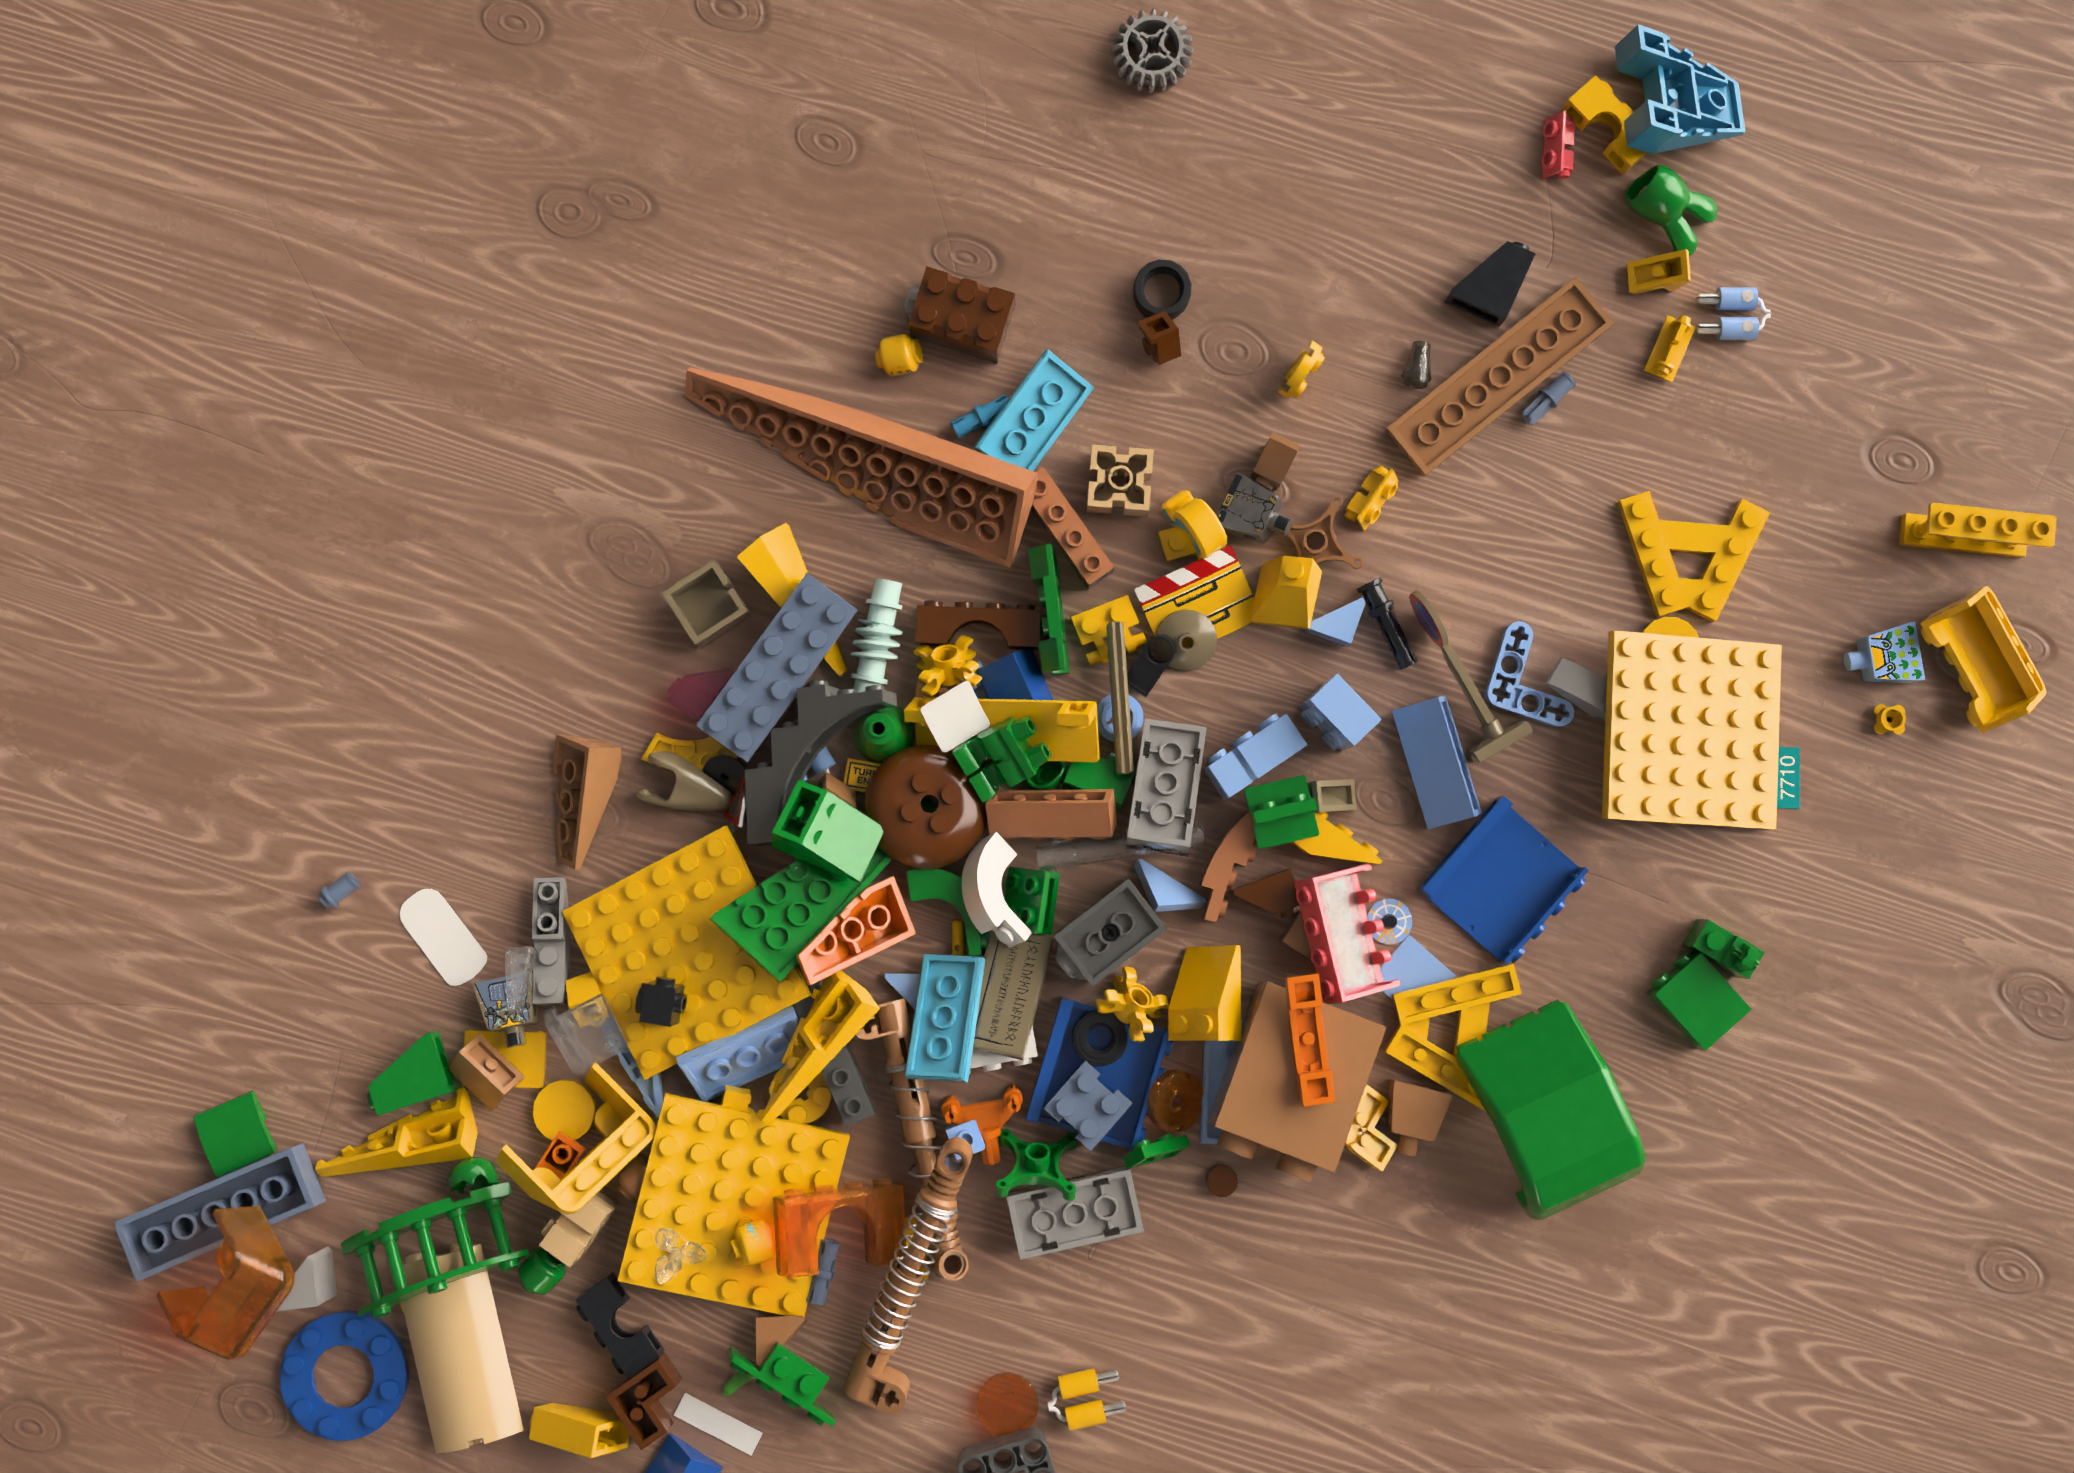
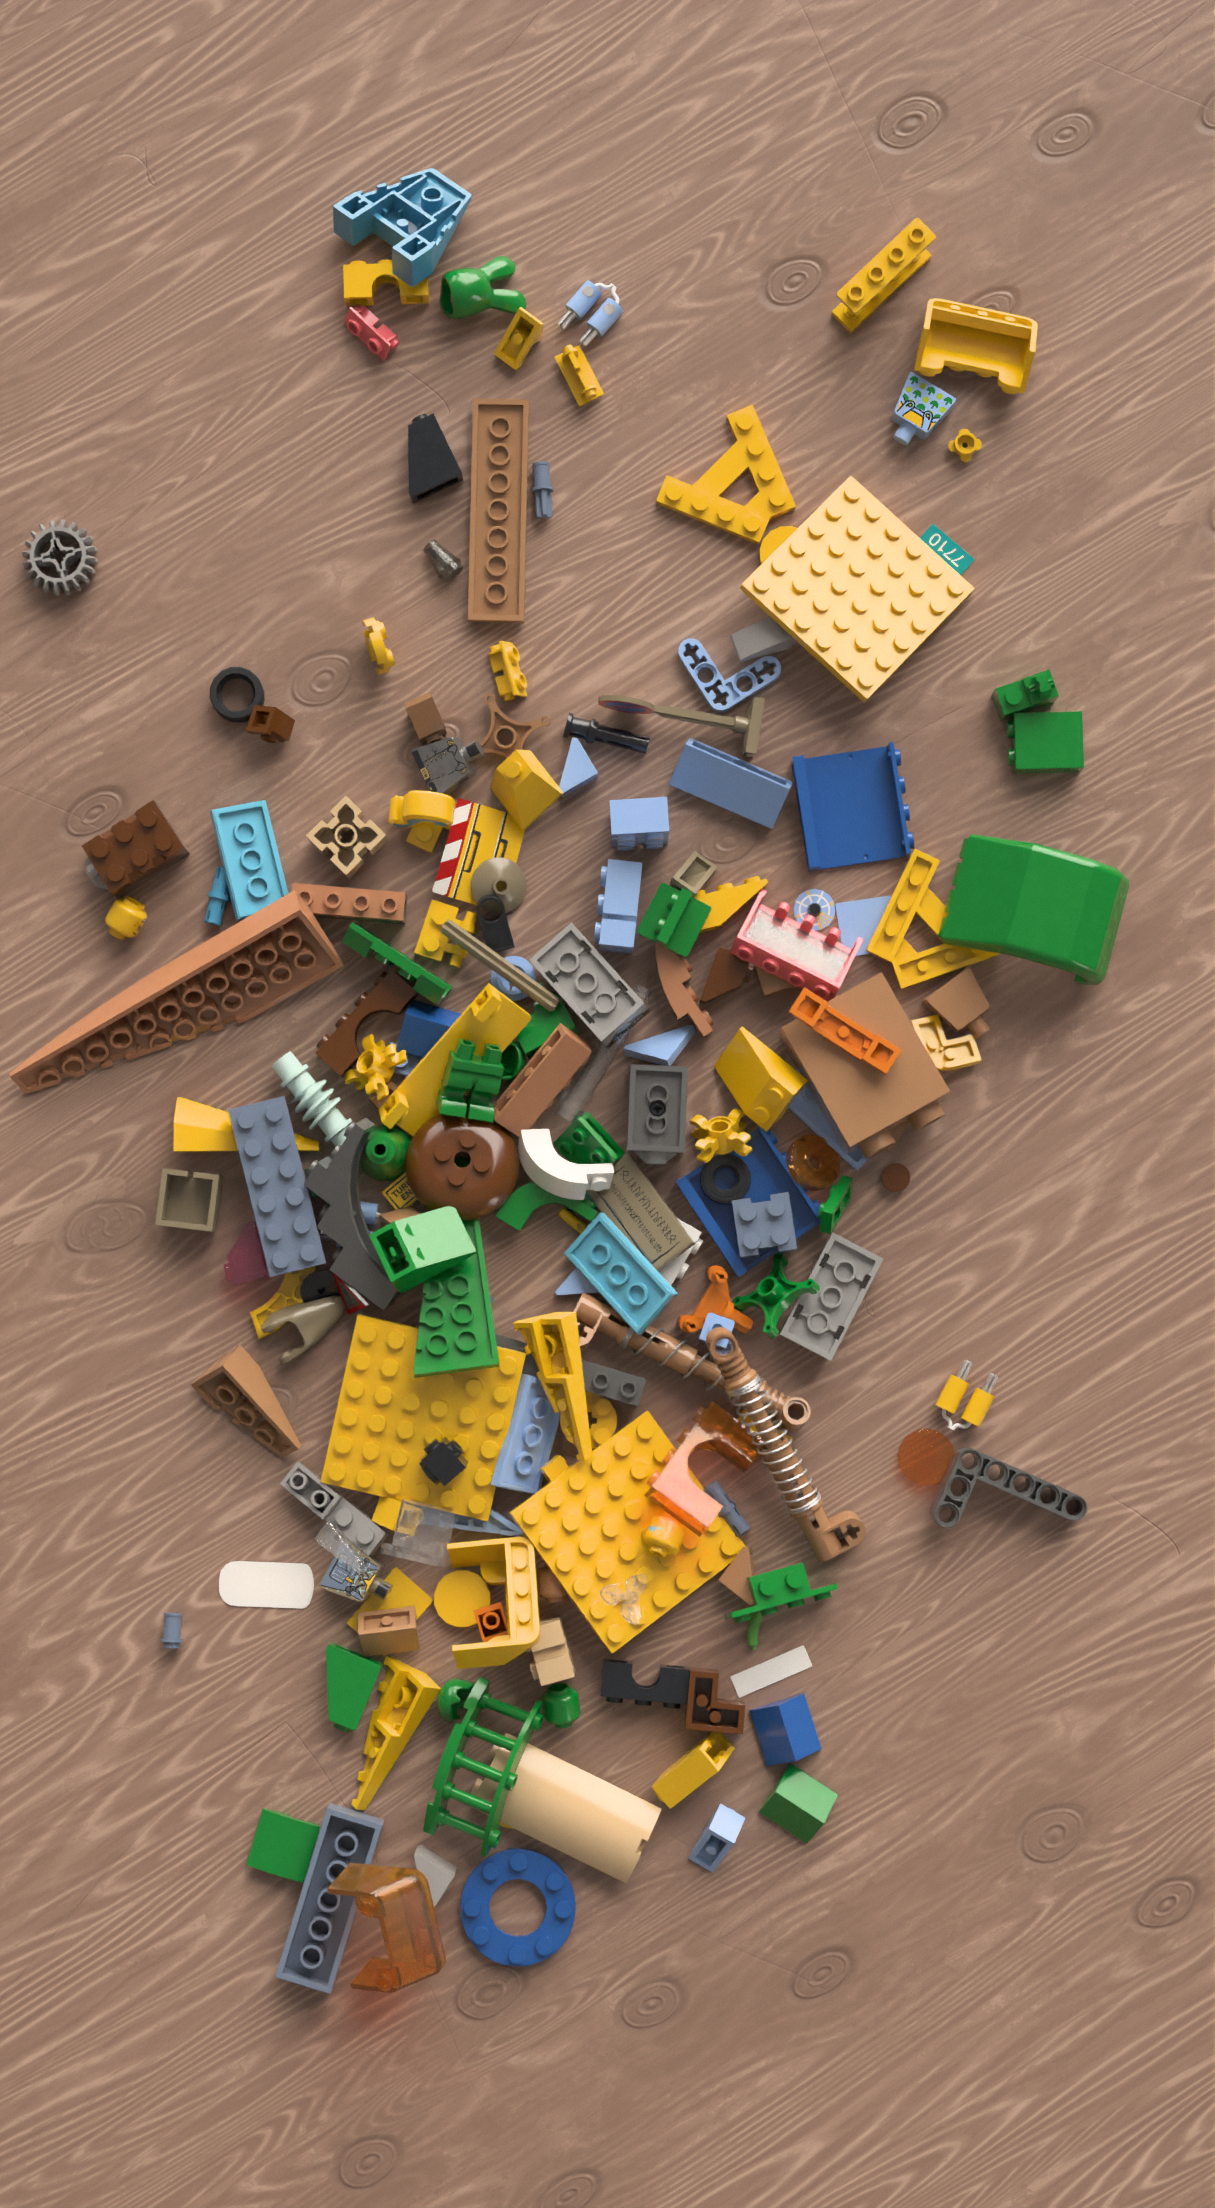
camera: 45 degrees left, 0 degrees up
orange wedge [796,876,916,985] -> none
white sticker [921,681,990,752] -> none

